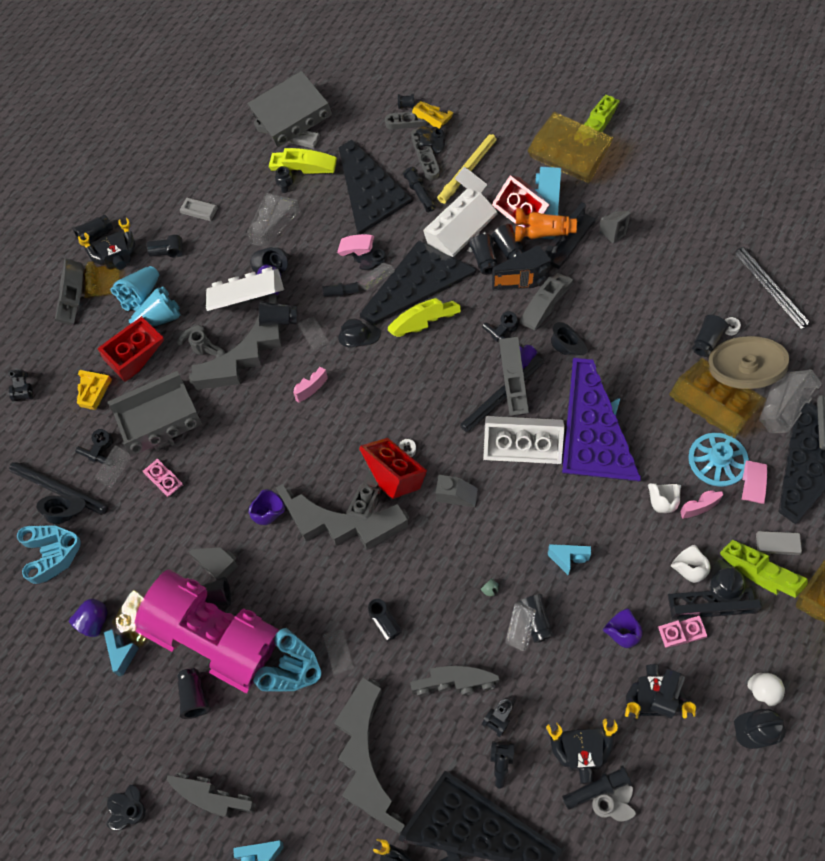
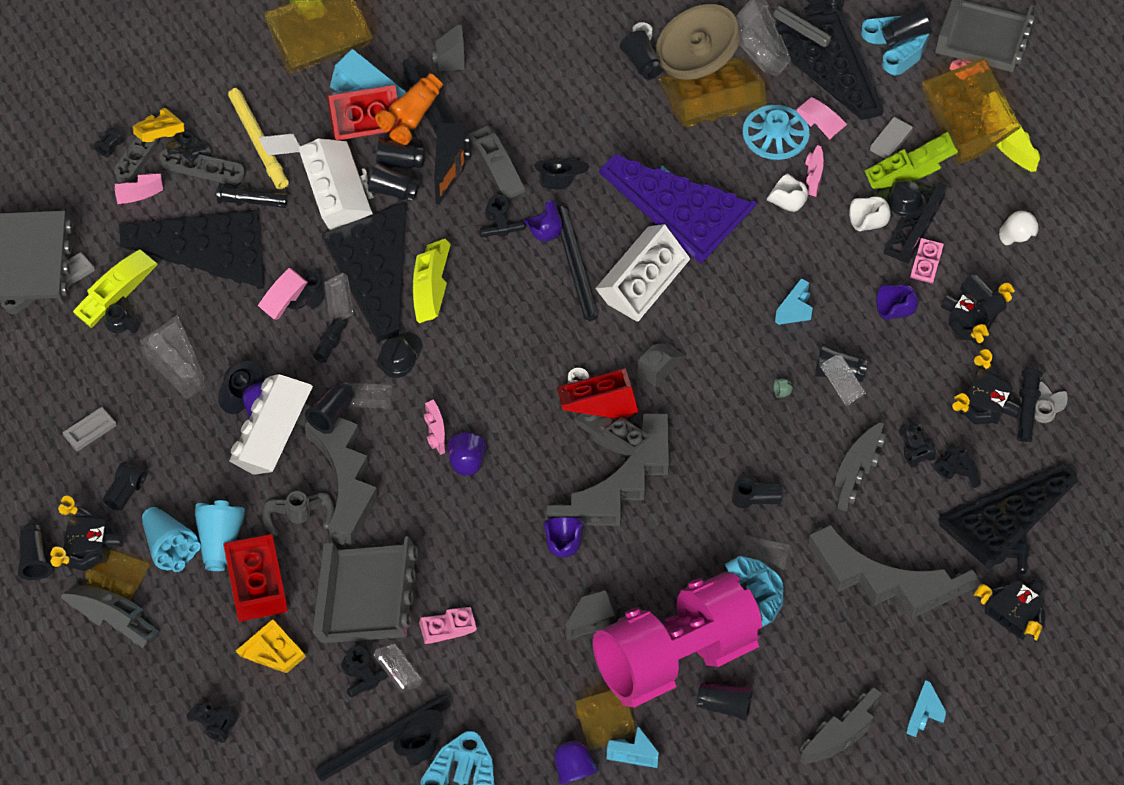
camera: 65 degrees left, 5 degrees down
dark grey slope [499,336,529,416] -> none
black piece [734,709,786,749] -> none
none -> bright pink slope [115,173,163,204]
none -> dark purple hair [447,433,487,476]

